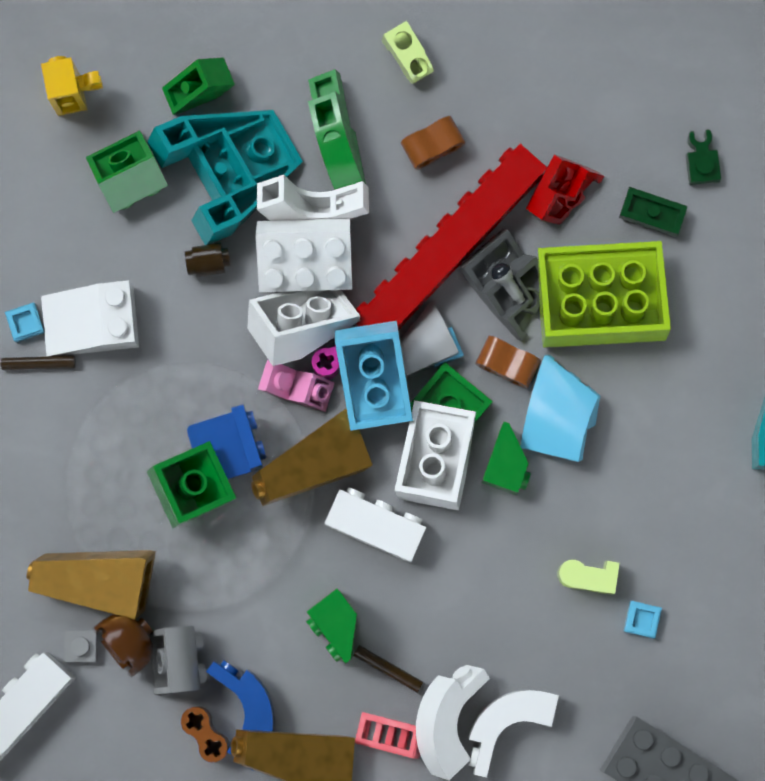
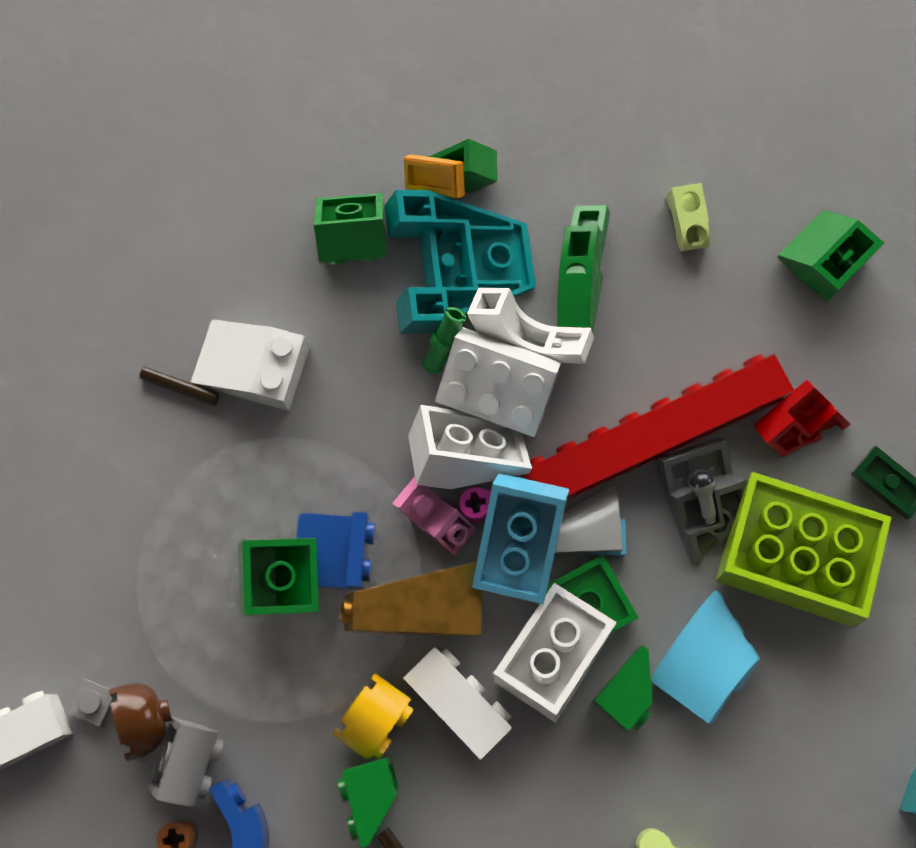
camera: 25 degrees right, 5 degrees down
medium azure tile [5,302,44,342] -> none
pearl gold slope [26,550,156,620] -> none
yellow brick [41,56,103,116] -> none
dark brown brick [185,243,231,277] -> none
dark orange axle [401,116,466,170] -> none
dark orange axle [475,335,541,389] -> none
none -> yellow brick [331,673,413,761]
none -> light orange tile [403,155,465,198]
none -> green pin [422,307,467,374]
none -> green slope [776,210,884,303]

